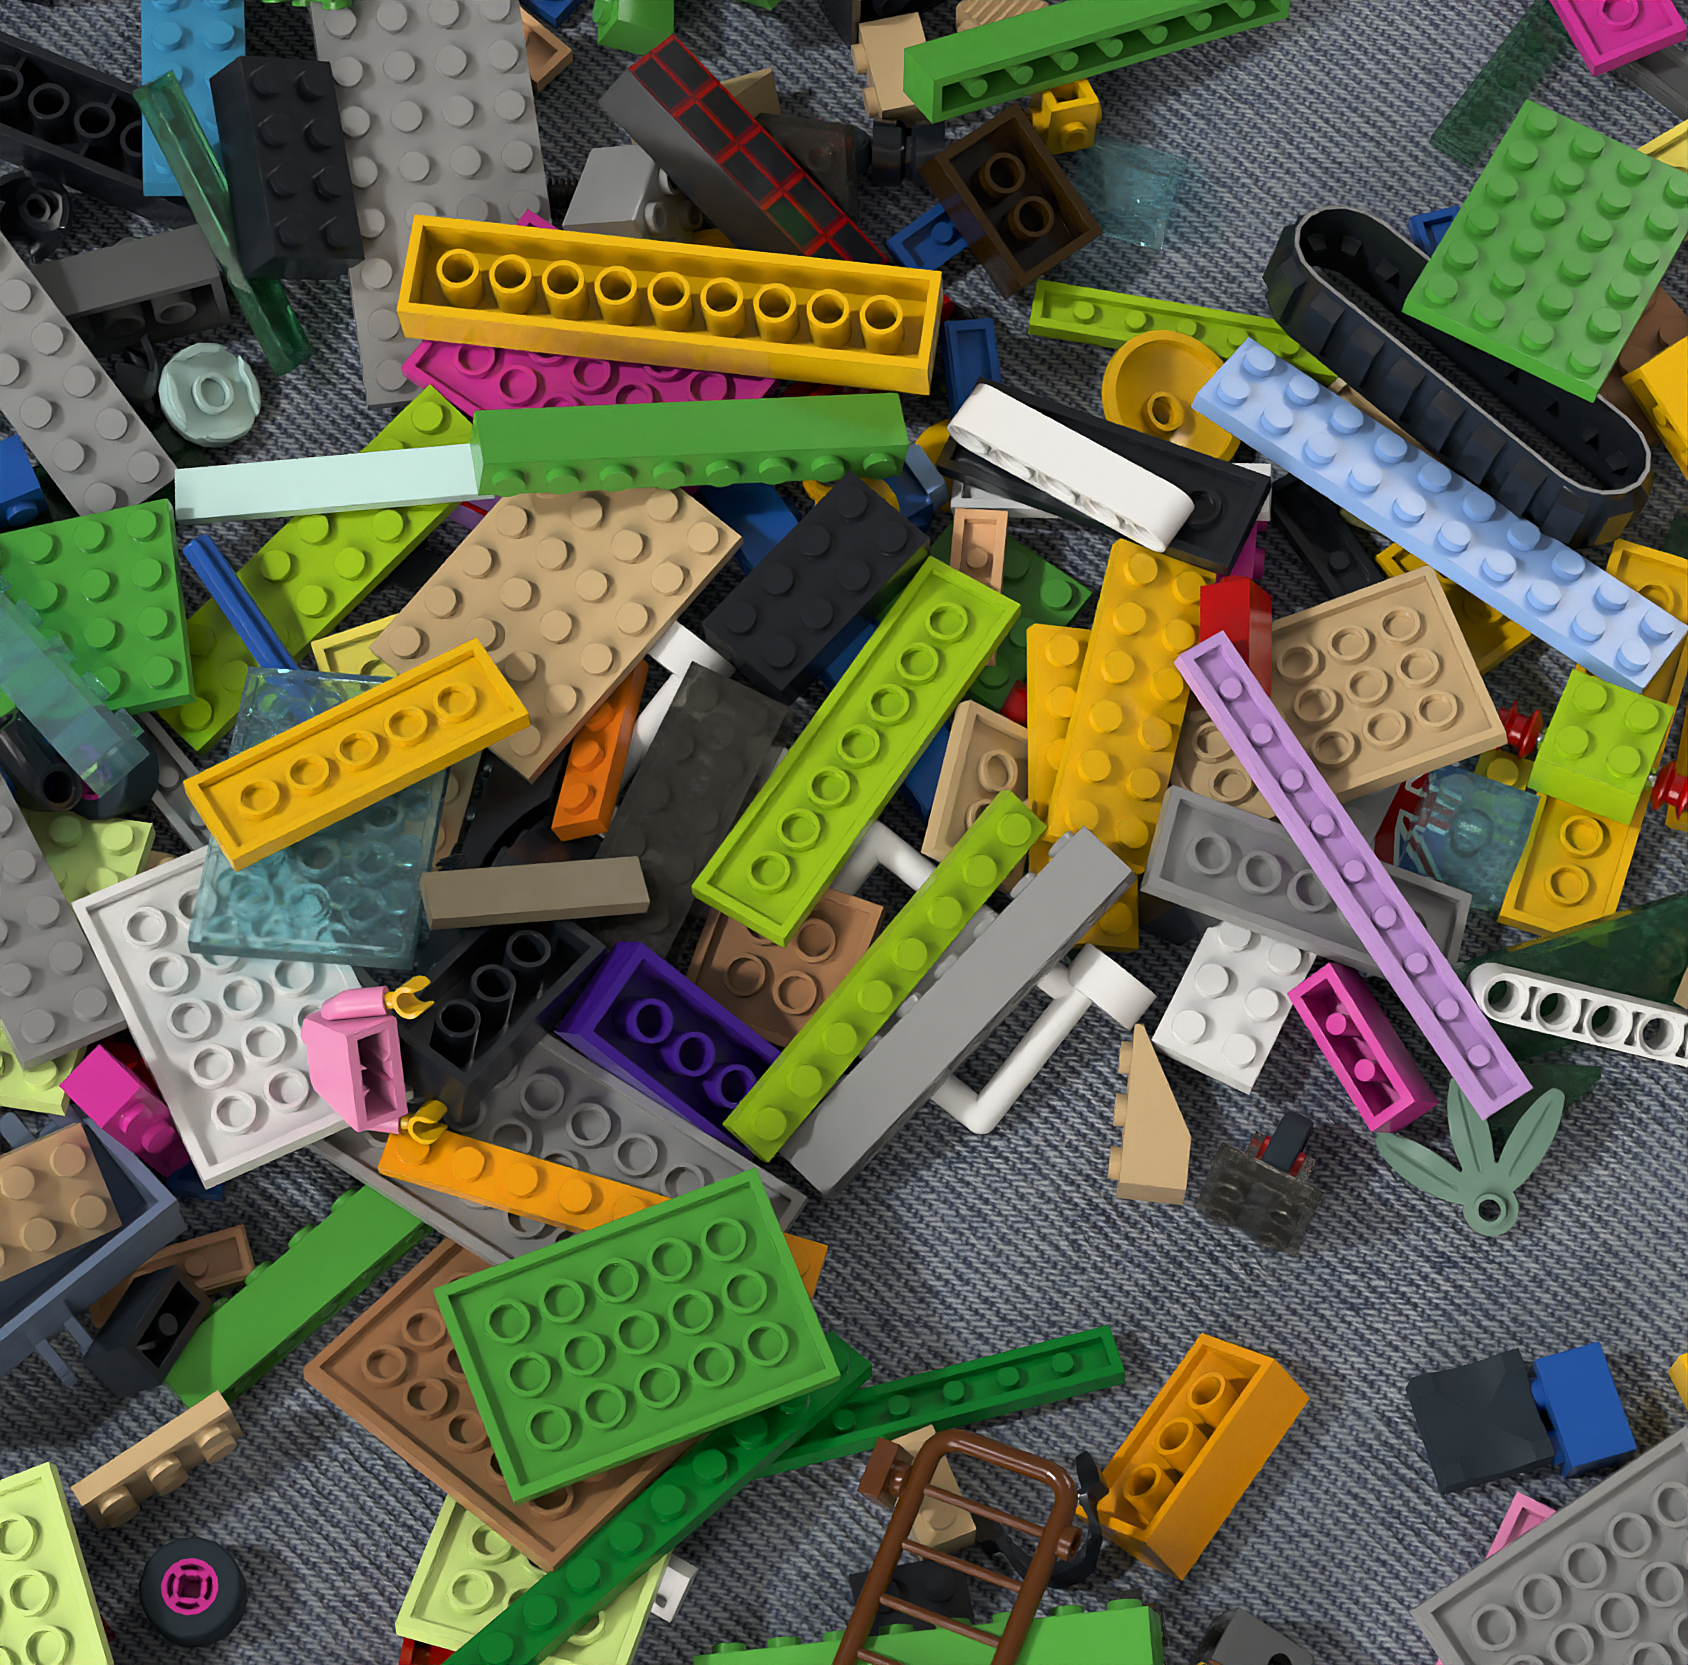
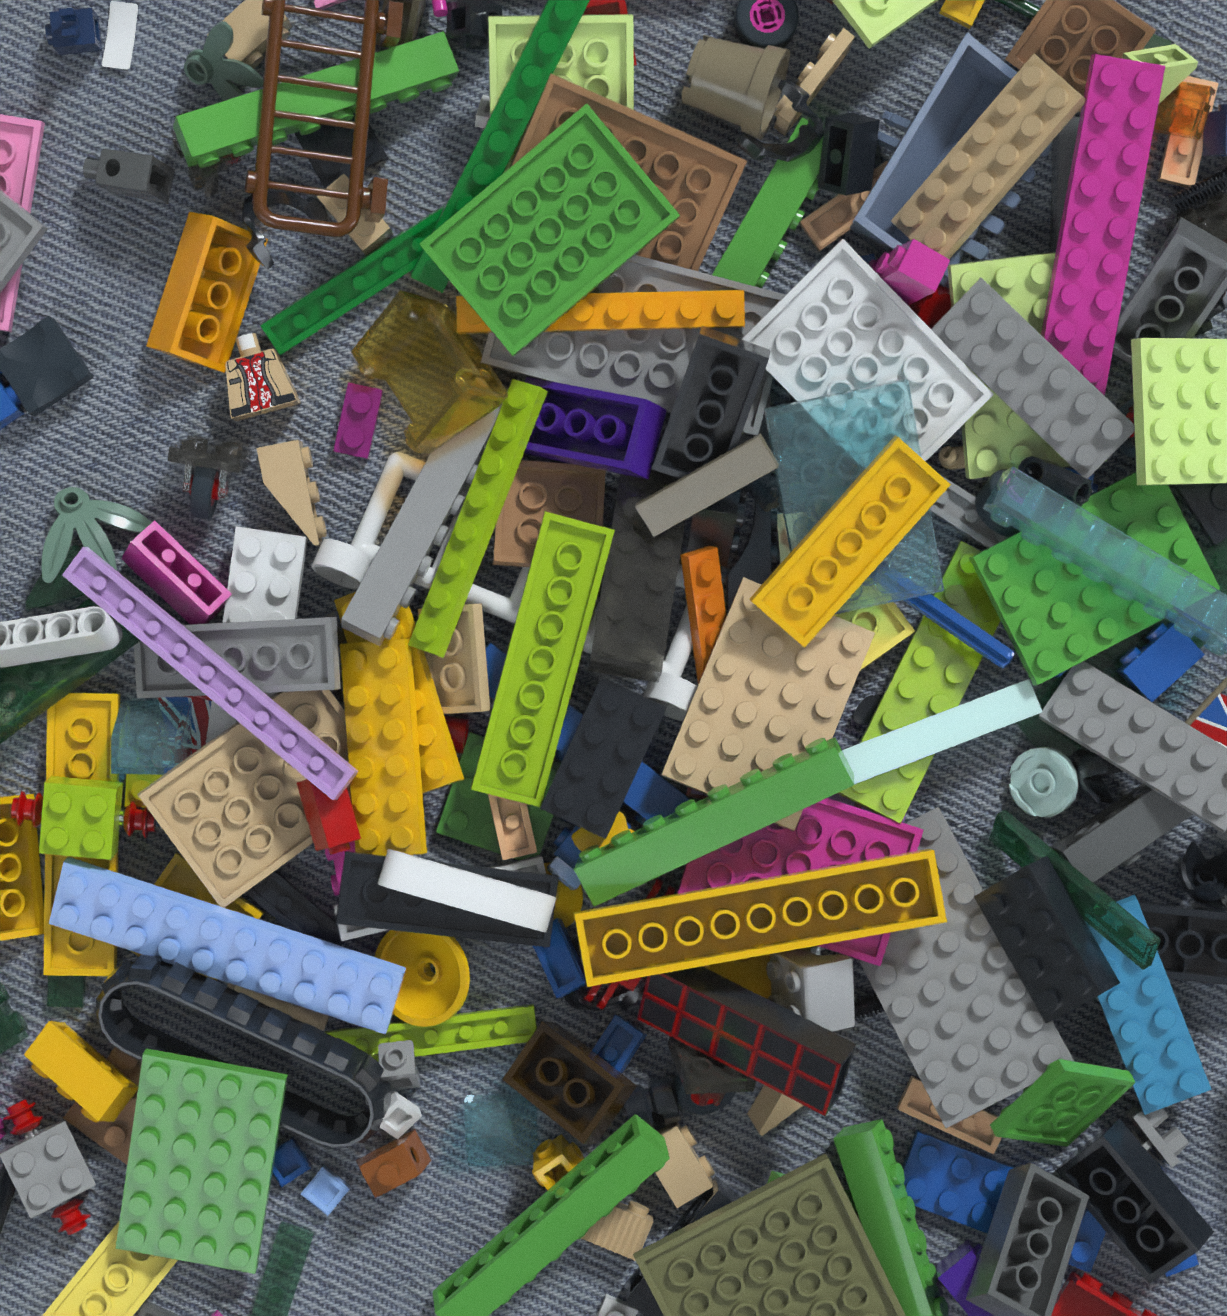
camera: 160 degrees right, 20 degrees up
bright pink torso [301,975,448,1145] -> none
none -> torso [225,333,301,421]
none -> light blue tile [301,1165,351,1216]
none -> magenta plate [333,382,384,460]
none -> clear yellow windscreen [351,290,508,454]
none -> dark orange torso [356,1129,431,1198]
none -> light grey bracket [378,1040,420,1091]
none -> white plate [380,1091,422,1139]
none -> dark tan piece [682,35,790,140]
none -> black helmet [737,80,824,162]

